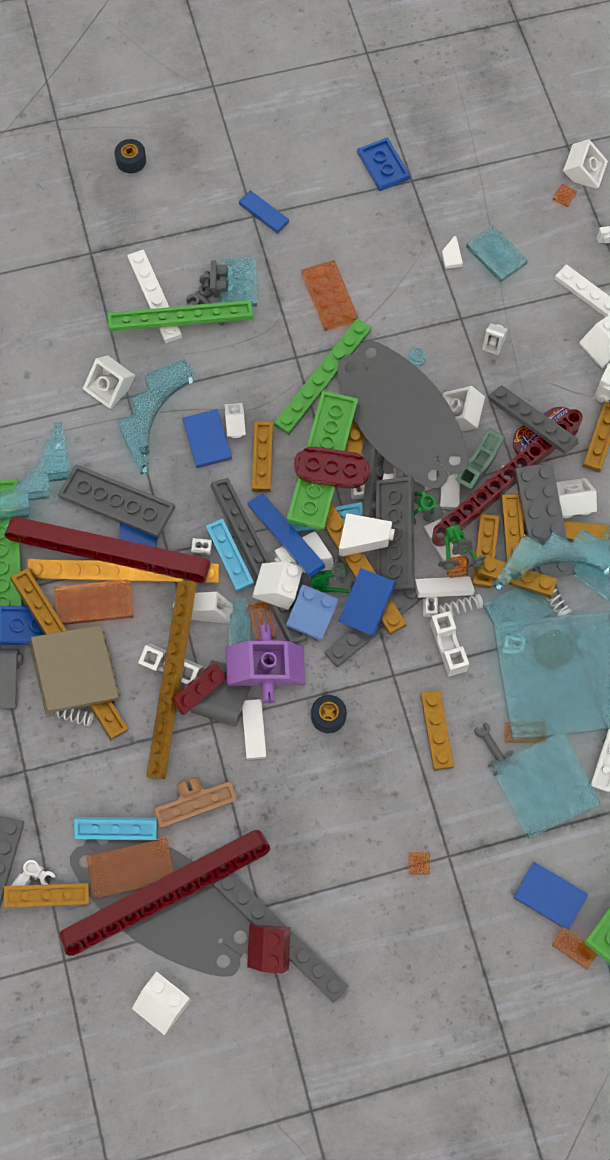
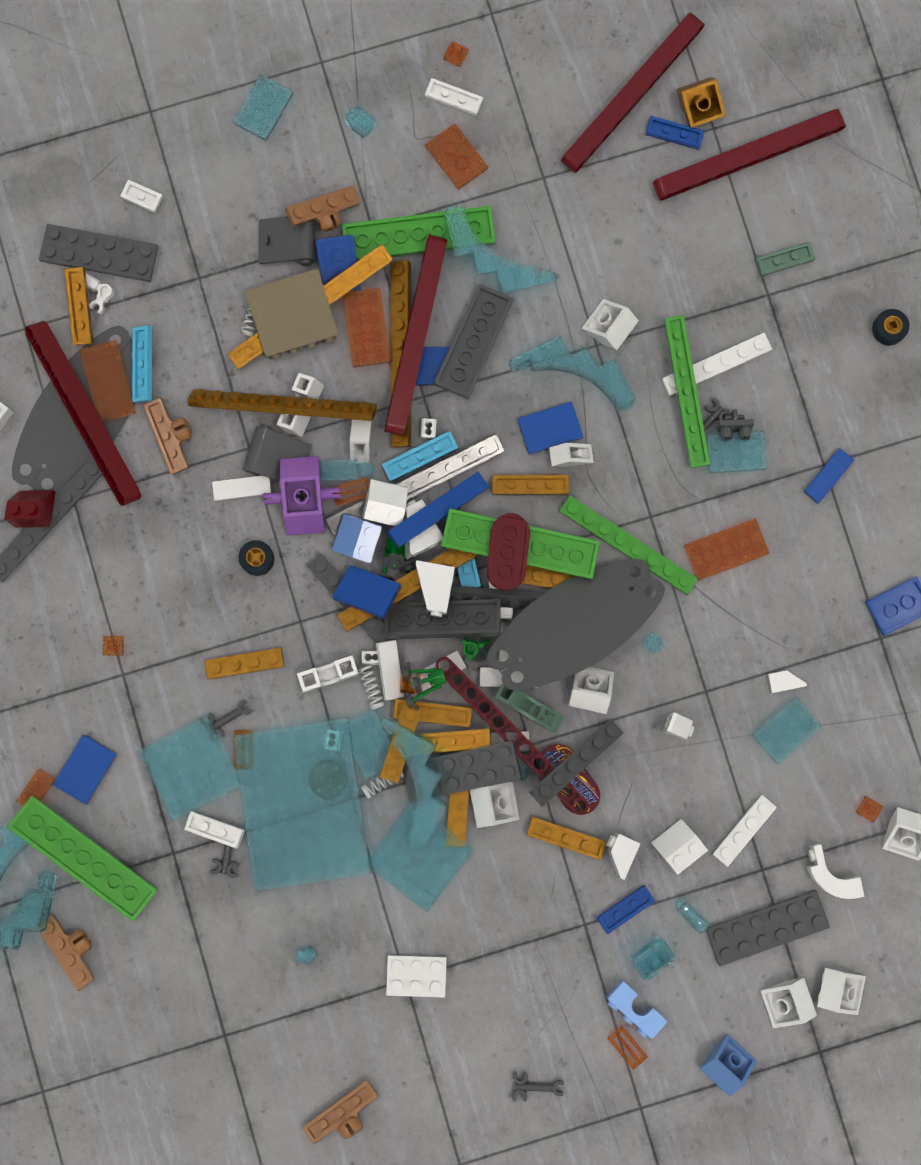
camera: 85 degrees right, 15 degrees up
dark red plate [171,663,227,715] -> none
none -> sand green tile [755,242,815,277]

